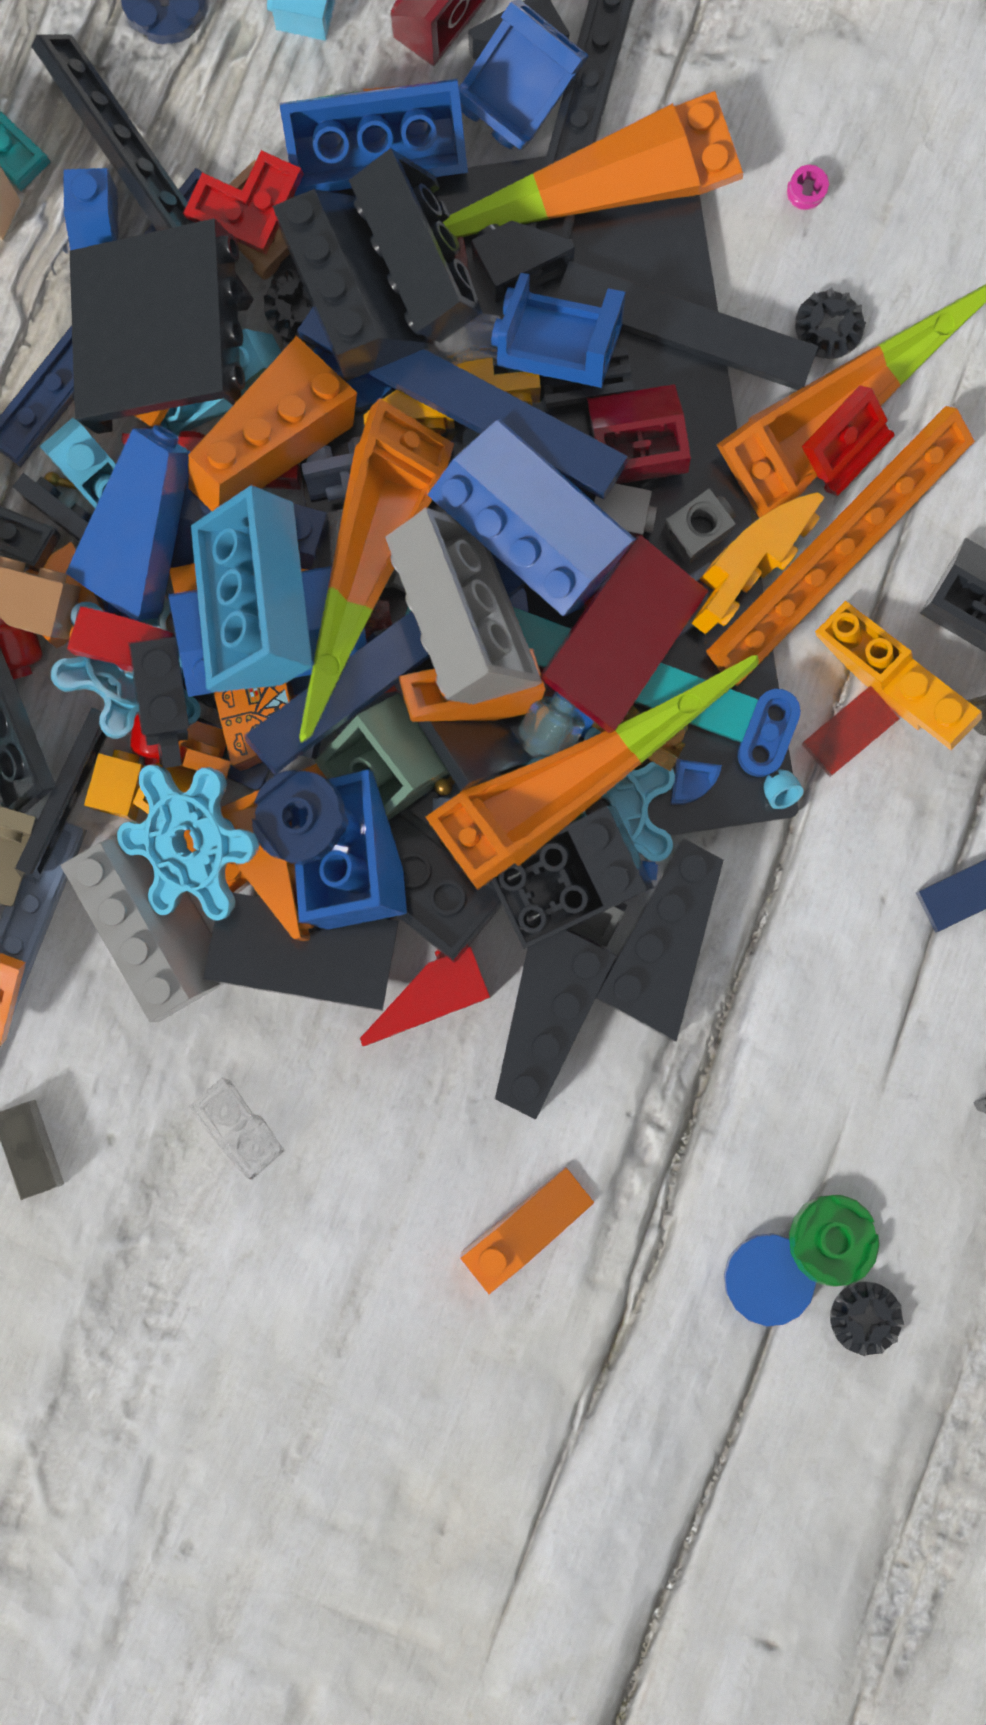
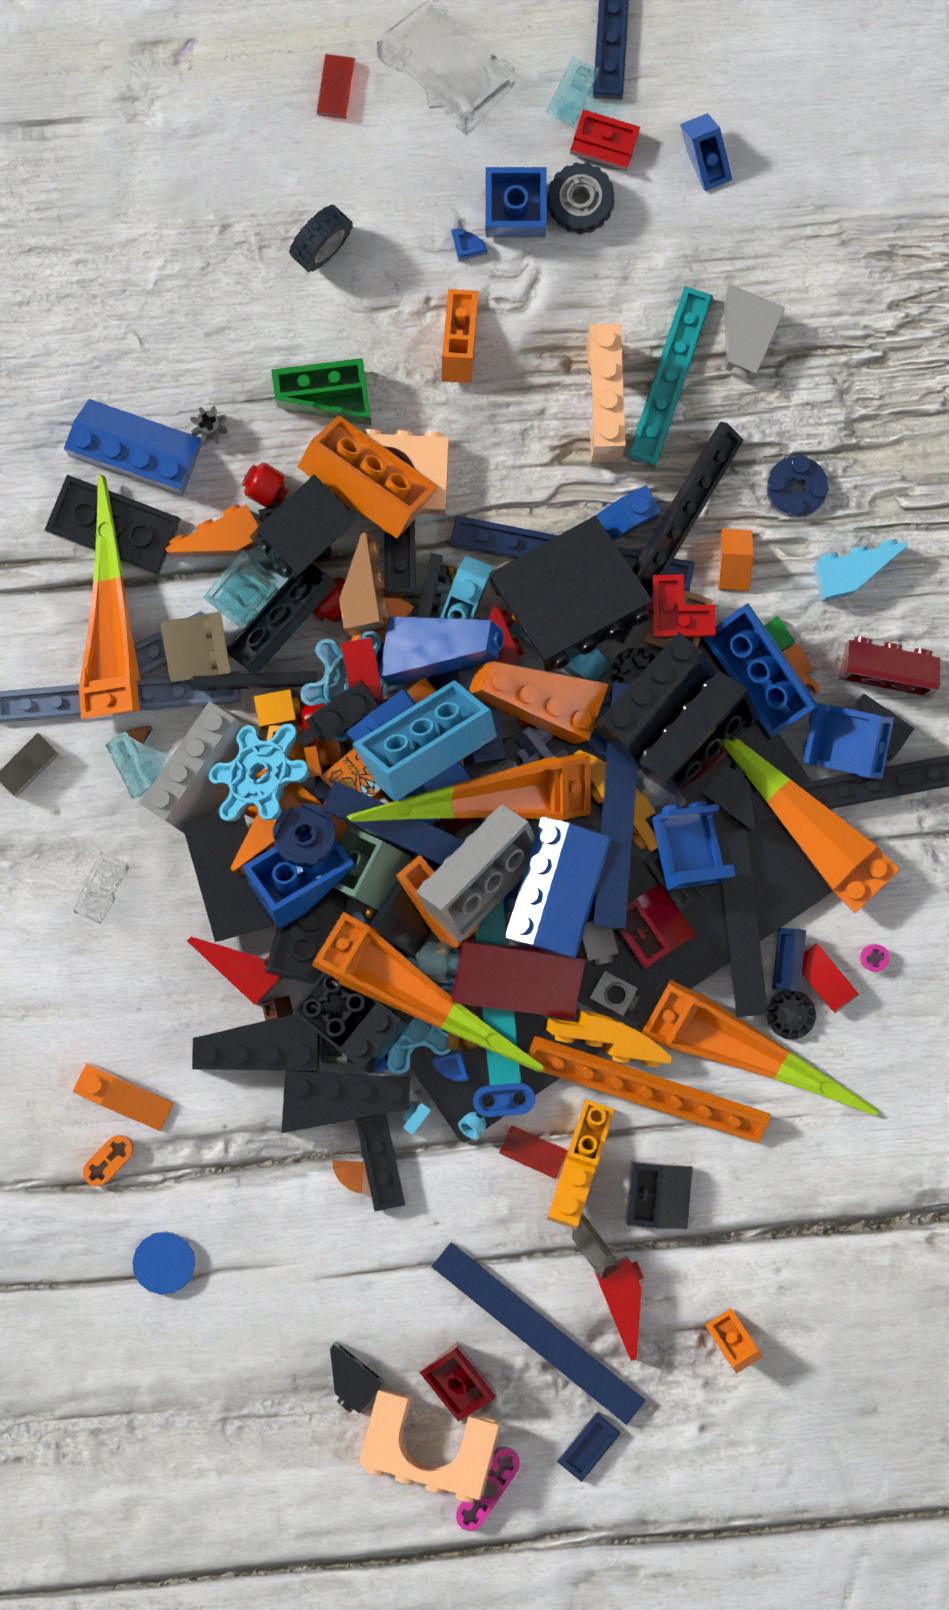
camera: 60 degrees right, 0 degrees up
green tile [789,1195,880,1287] -> none
red plate [801,385,895,496] -> none
black gear [830,1281,905,1356] -> none
none -> orange beam [83,1135,134,1186]
none -> clear light blue plate [105,731,158,800]
none -> reddish brown piece [123,725,153,744]
none -> reddish brown piece [261,996,293,1021]
none -> clear orange tile [332,1160,364,1193]
none -> black plate [356,1113,405,1212]
none -> medium azure plate [402,1102,432,1135]
none -> orange slope [718,529,754,591]
none -> dark blue tile [772,928,806,992]
none -> red slope [802,943,859,1013]

